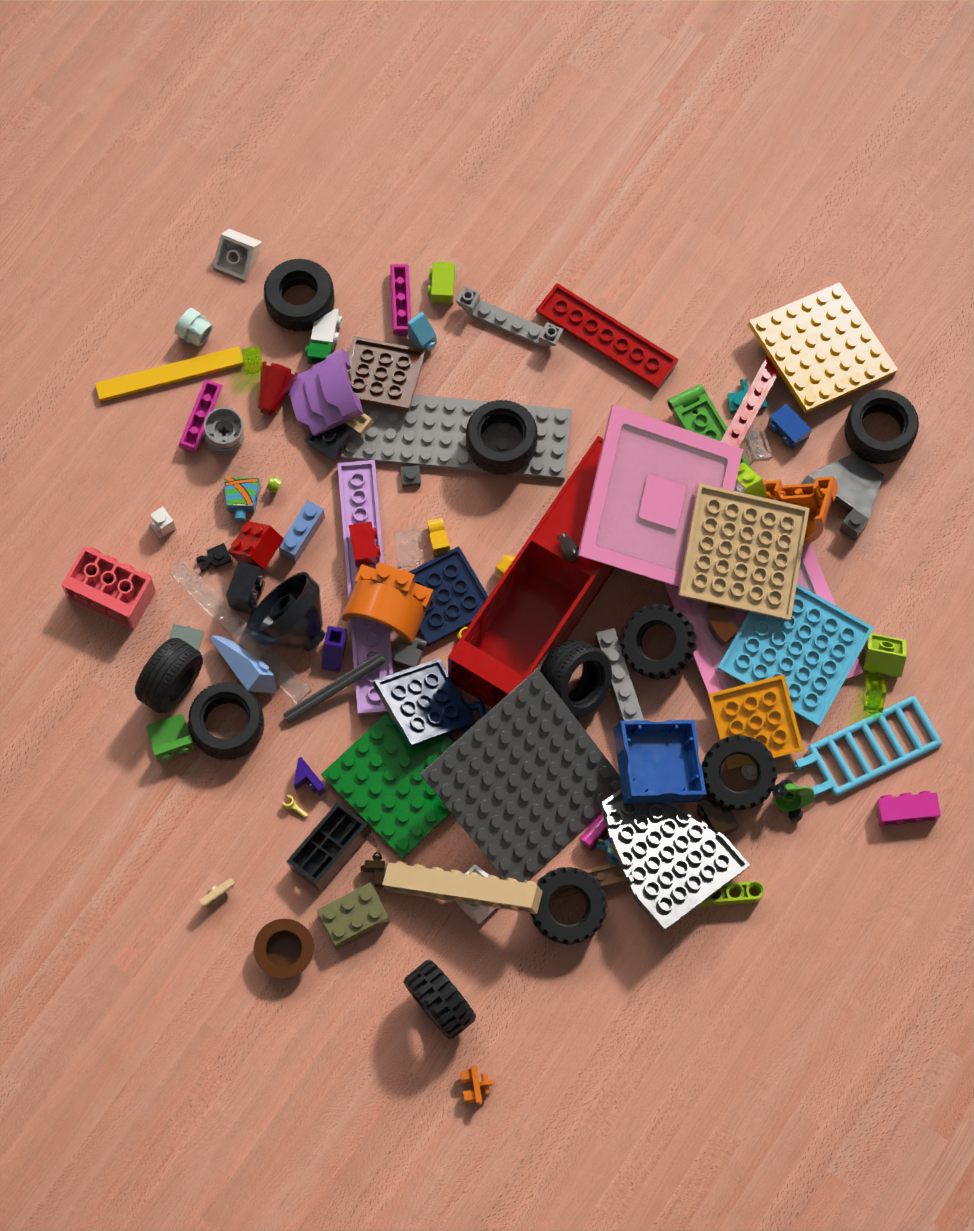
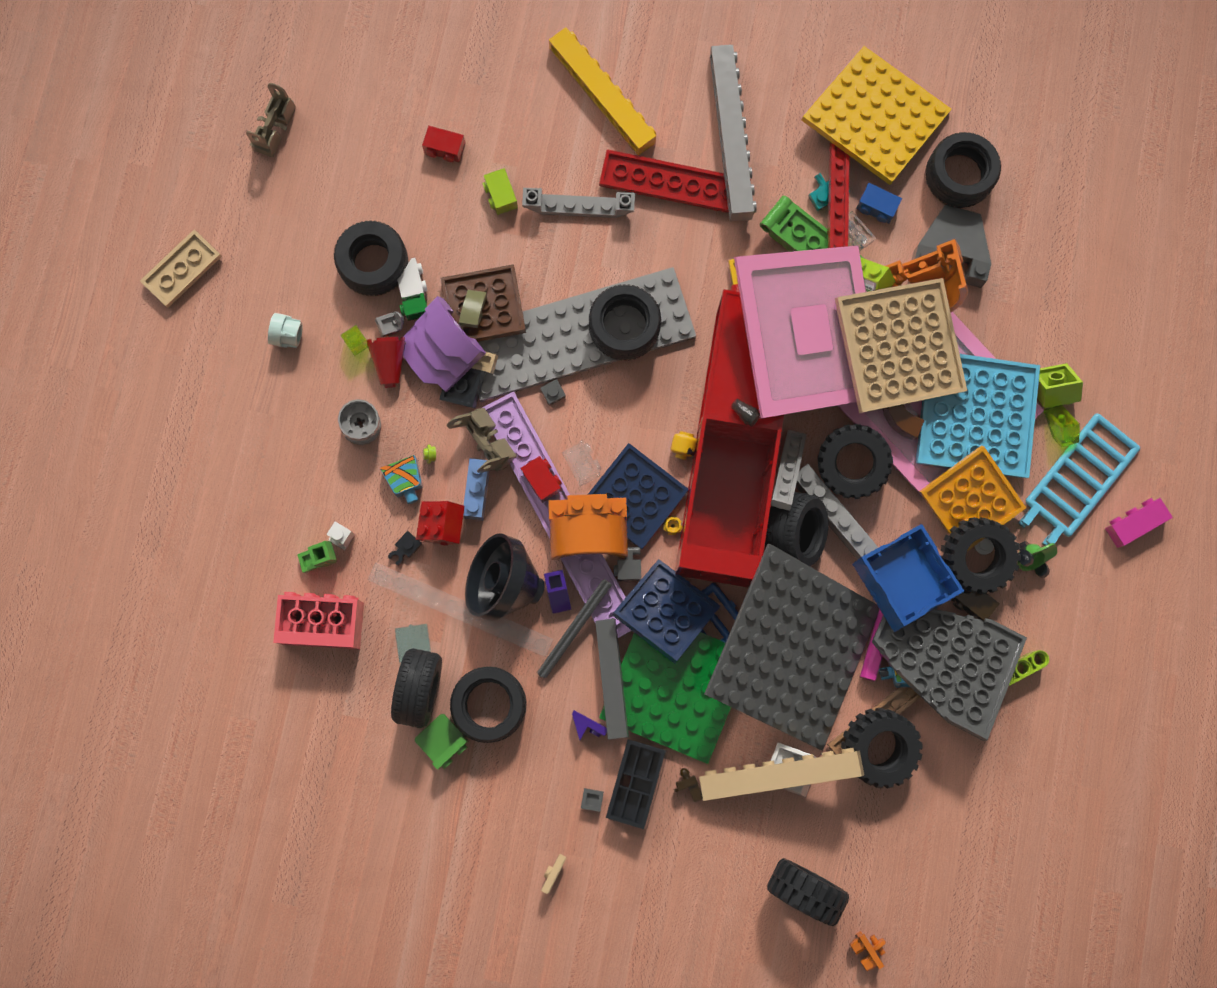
camera: 25 degrees left, 10 degrees up
yellow tile [95,346,244,402] -> none
dark pink brick [179,379,223,453] -> none
light blue wedge [210,635,277,693] -> none
white slope [213,229,262,280] -> none
black brick [226,561,265,615] -> none
reddish brown hose [254,919,314,978] -> none
light yellow hand [282,795,308,818] -> none
olive brick [317,882,390,950] -> none
dark pink brick [390,264,411,336] -> none
medium azure slope [408,312,437,351] -> none
yellow leg [427,518,450,556] -> none
none -> tan plate [140,230,222,308]
none -> dark tan piece [246,83,296,157]
none -> bright green brick [297,541,337,573]
none -> light grey plate [375,311,404,337]
none -> red brick [422,125,466,162]
none -> dark tan piece [447,408,517,473]
none -> olive slope [459,290,487,328]
none -> yellow brick [549,27,656,156]
none -> dark grey plate [581,788,604,812]
none -> dark grey tile [595,618,629,740]
none -> light grey brick [710,45,757,221]
none -> light grey plate [770,429,807,511]

